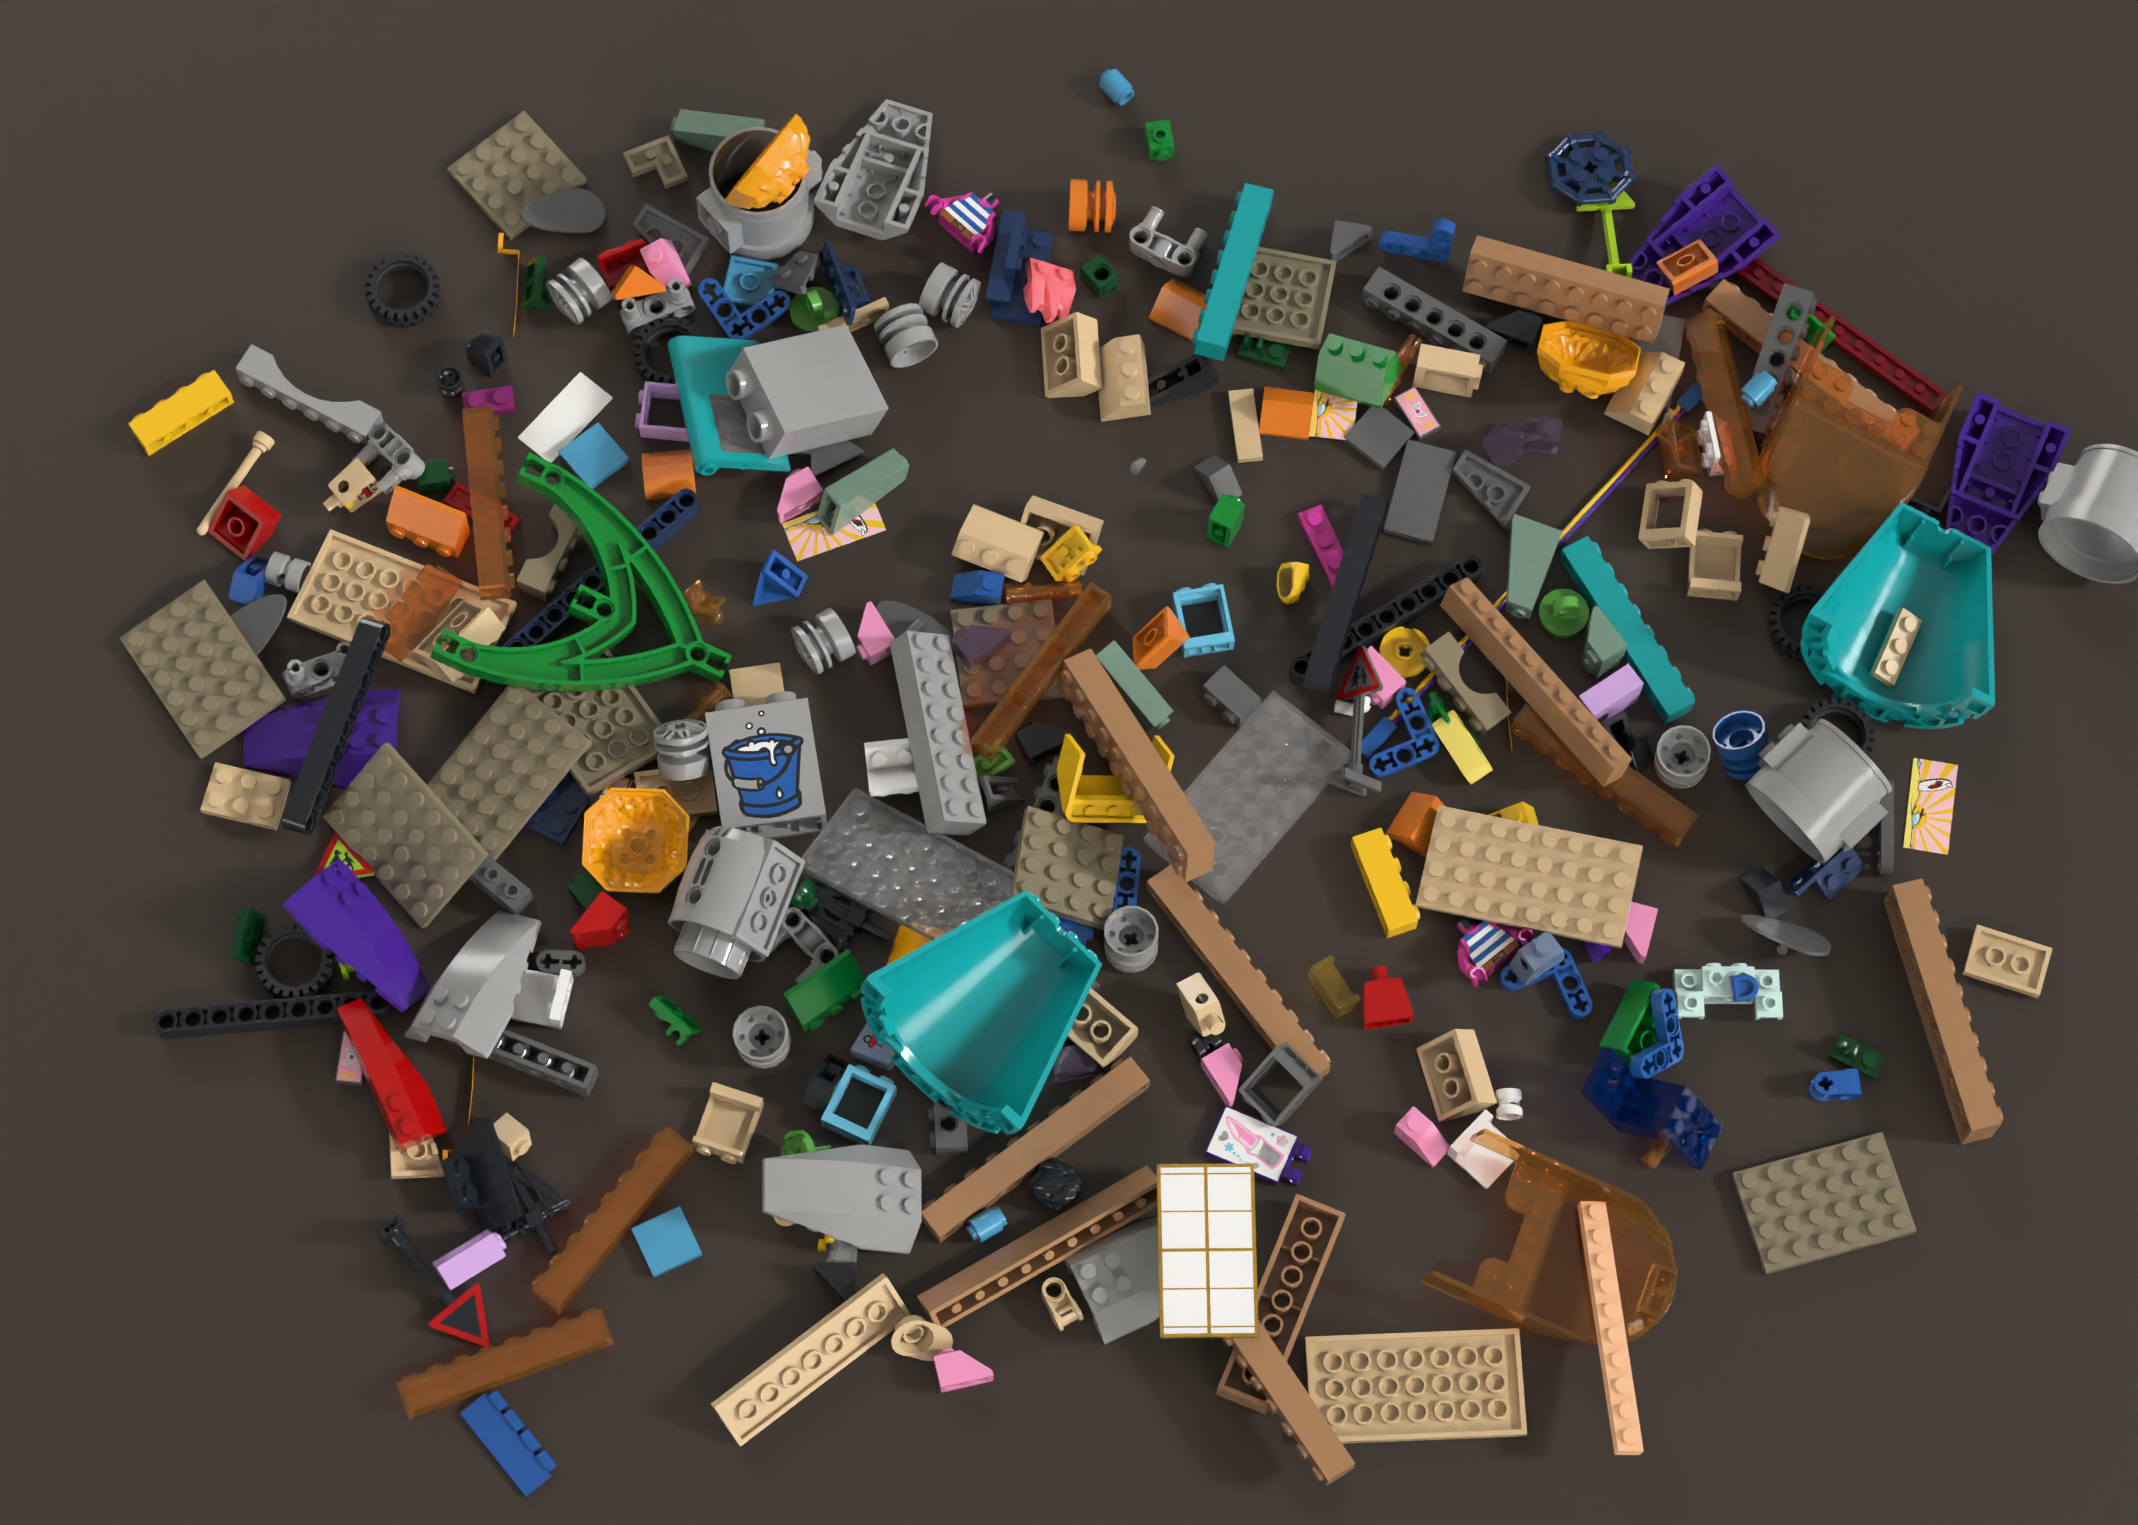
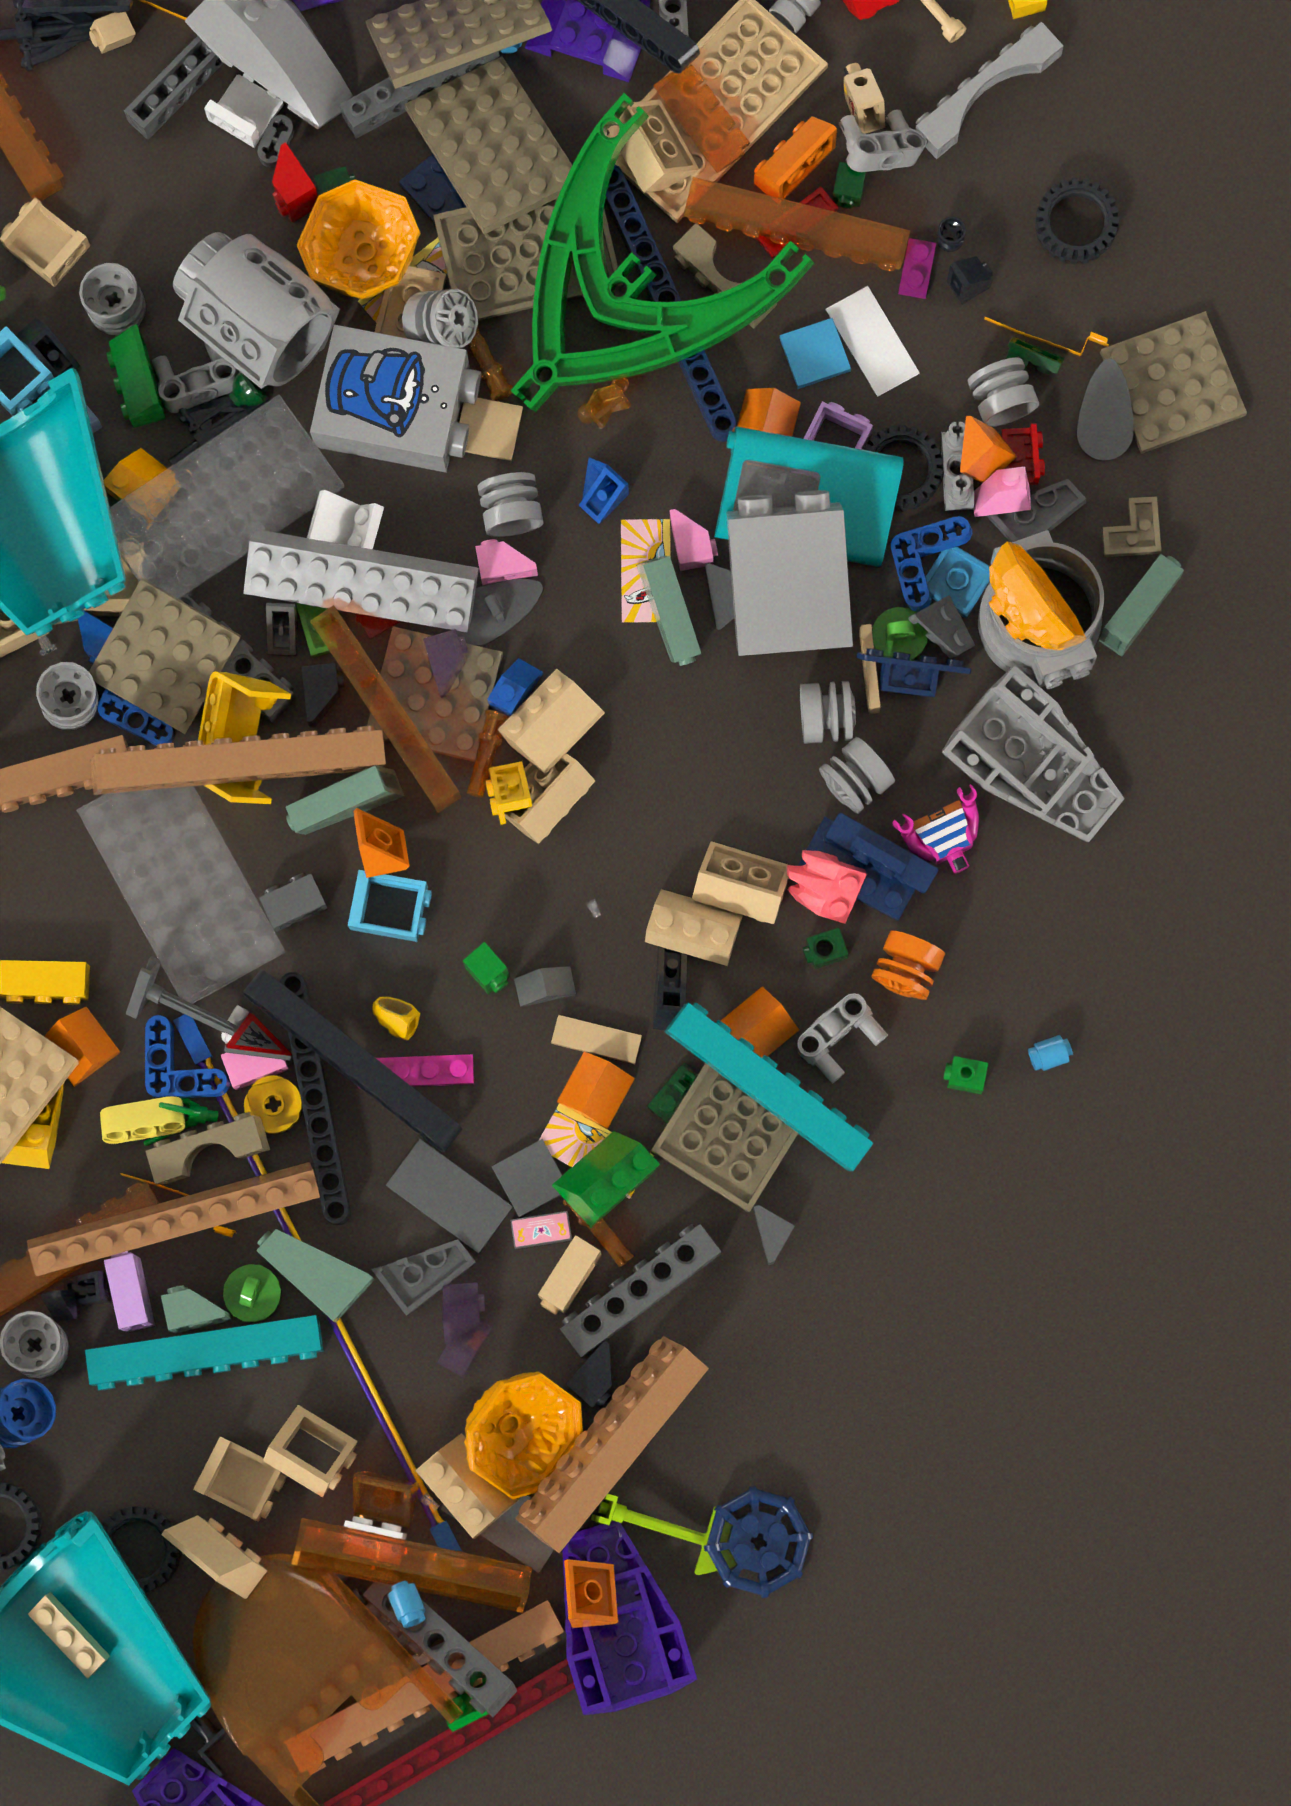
camera: 120 degrees right, 10 degrees up
green plate [649,994,702,1045] -> none
blue beam [1378,219,1456,262] -> none

